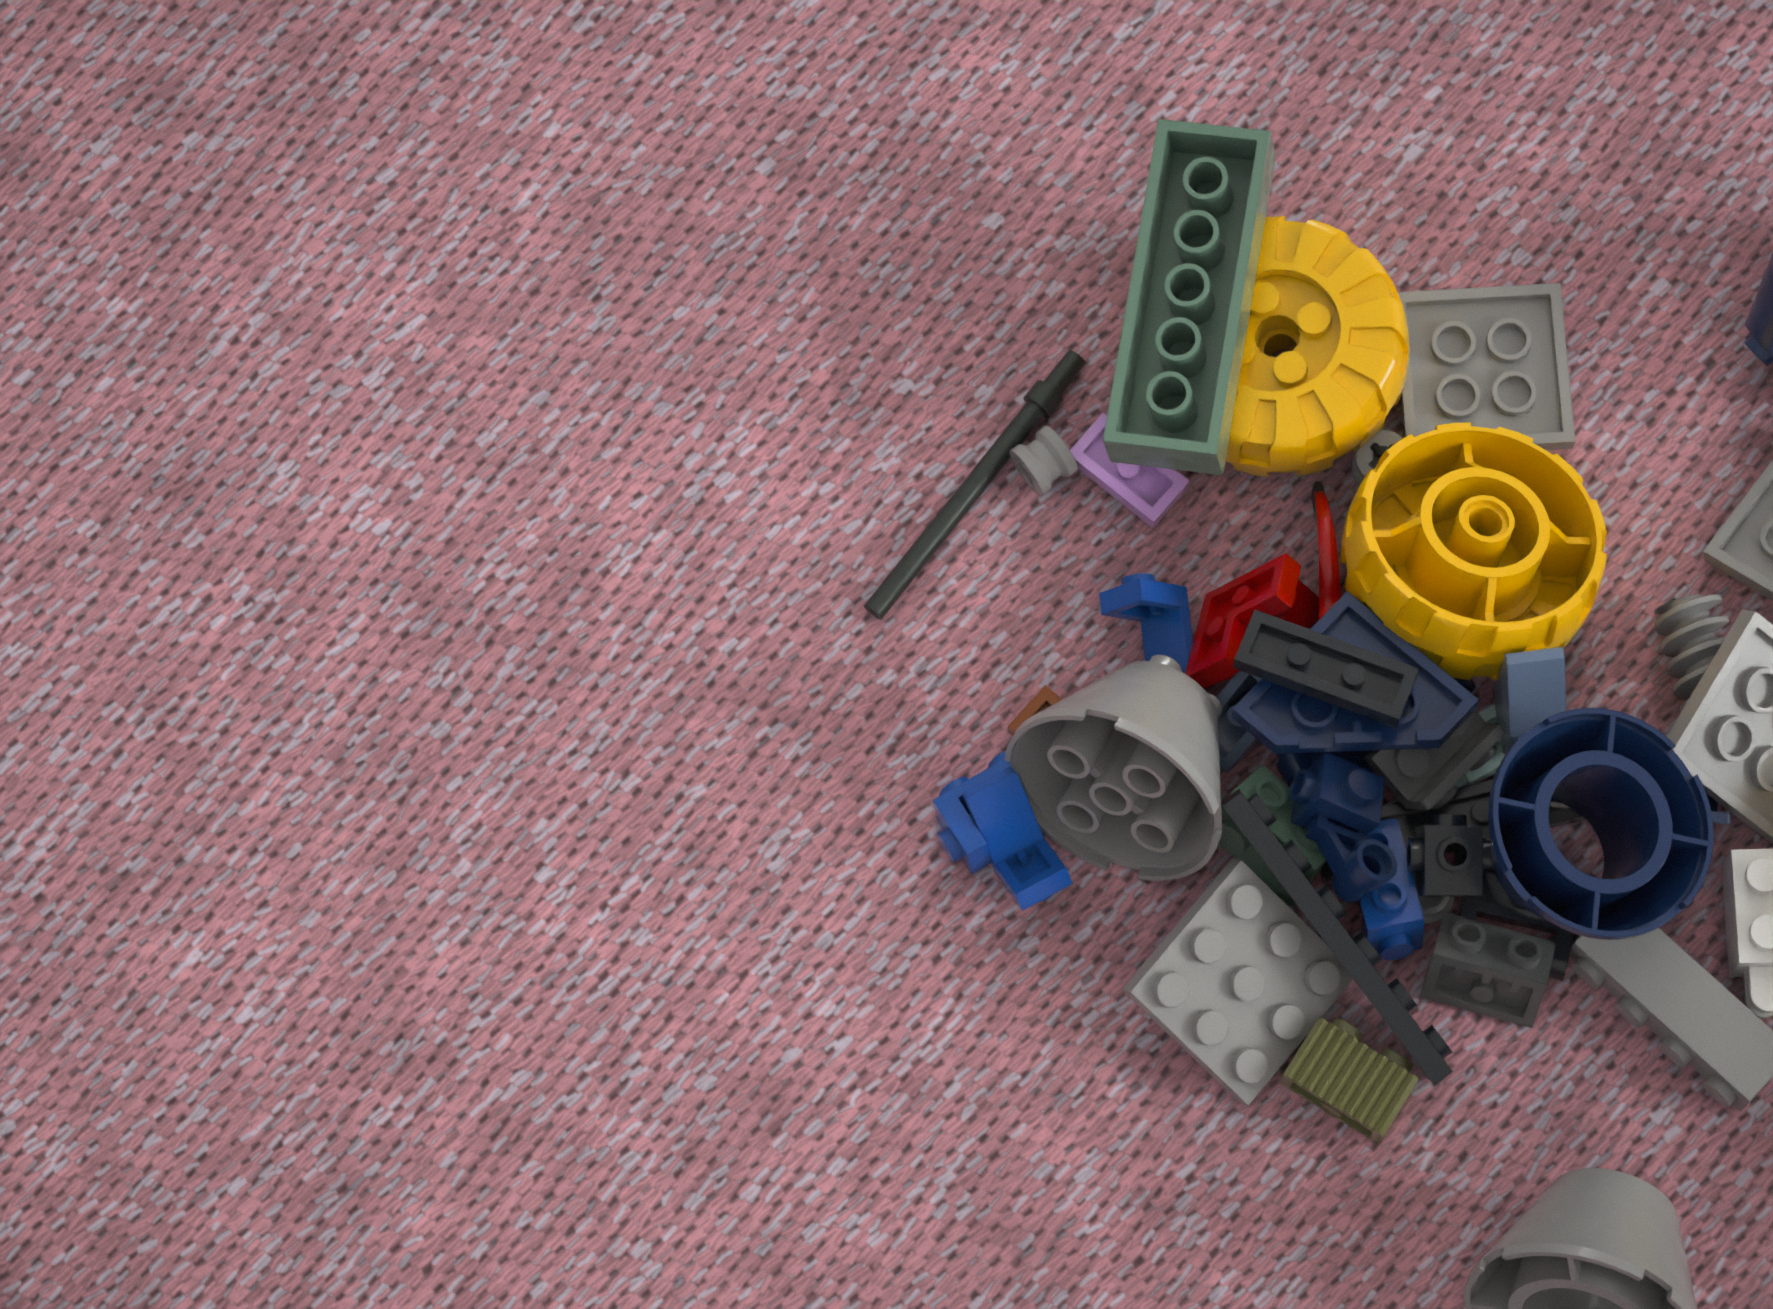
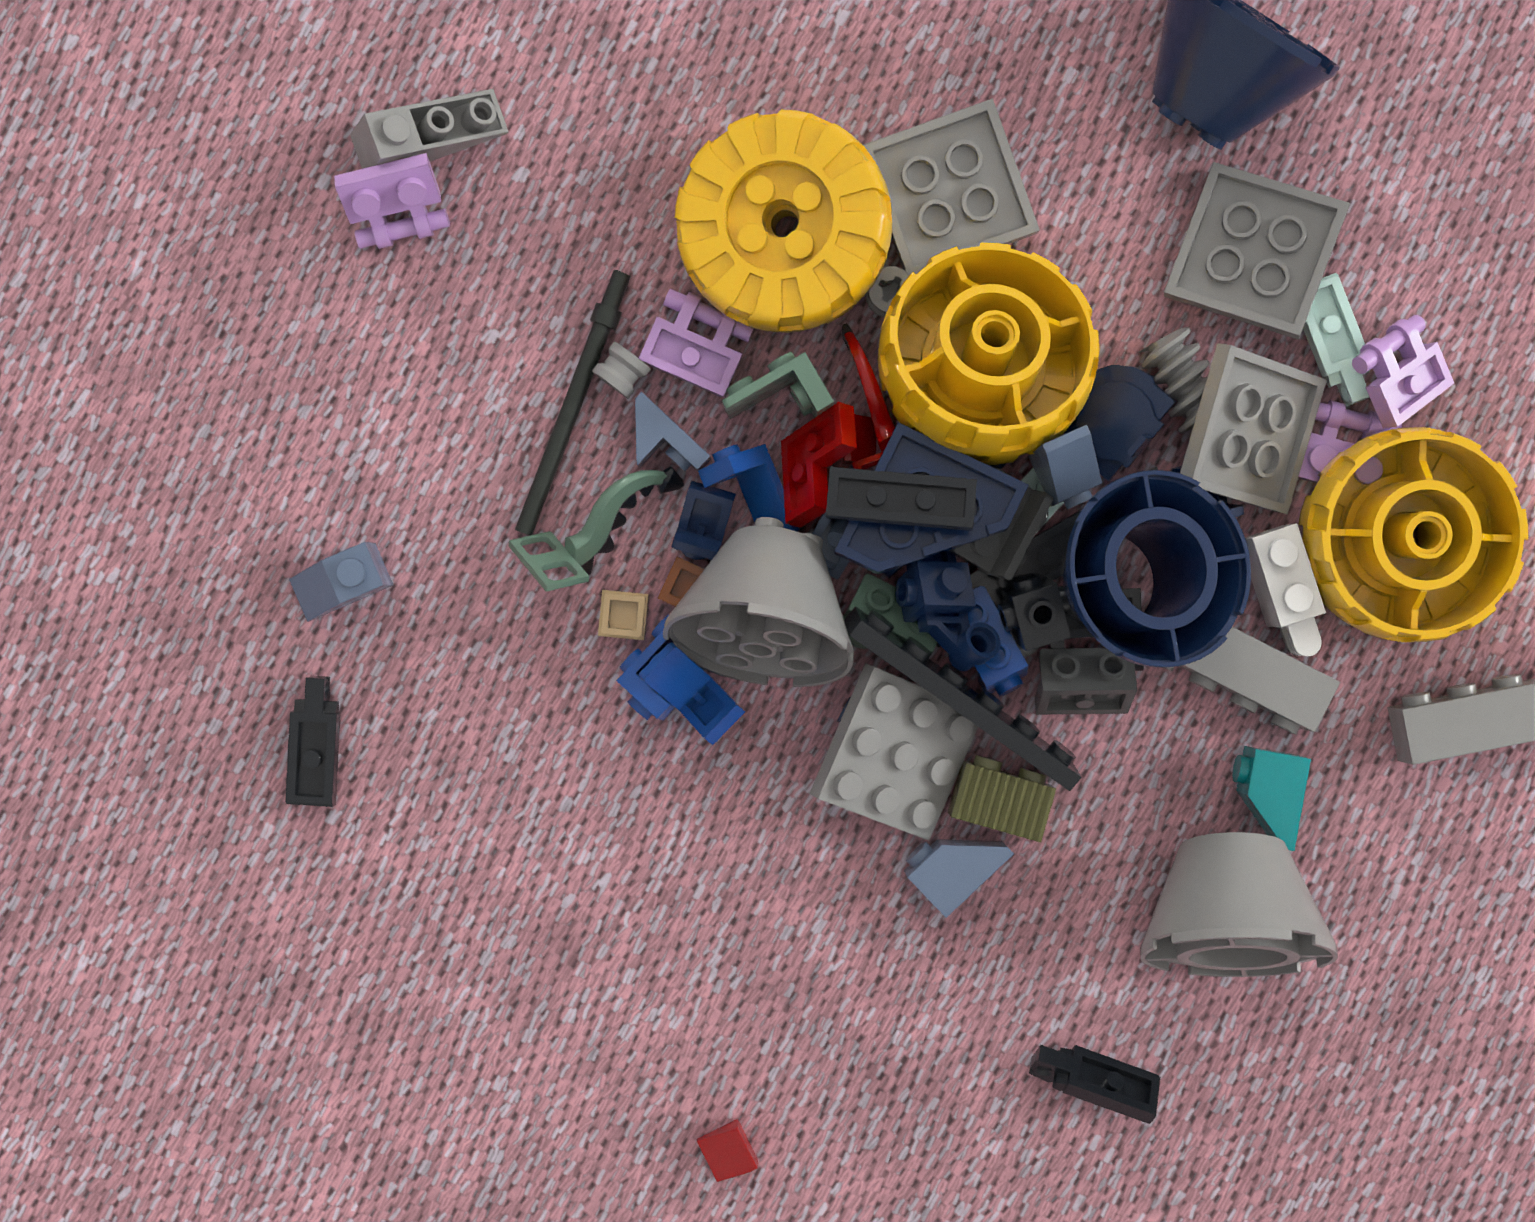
camera: 20 degrees left, 15 degrees up
sand green brick [1103,119,1276,475] -> none
none -> black hinge [285,676,341,807]
none -> sand blue slope [289,542,393,622]
none -> lavender plate [334,153,450,249]
none -> light grey slope [350,89,509,169]
none -> sand green piece [508,466,684,592]
none -> tan tile [598,590,649,640]
none -> sand blue slope [635,392,711,471]
none -> dark blue bracket [671,480,736,560]
none -> sand green bracket [722,352,834,419]
none -> sand blue slope [904,839,1014,918]
none -> dark blue piece [1064,365,1176,481]
none -> teal slope [1232,746,1311,851]

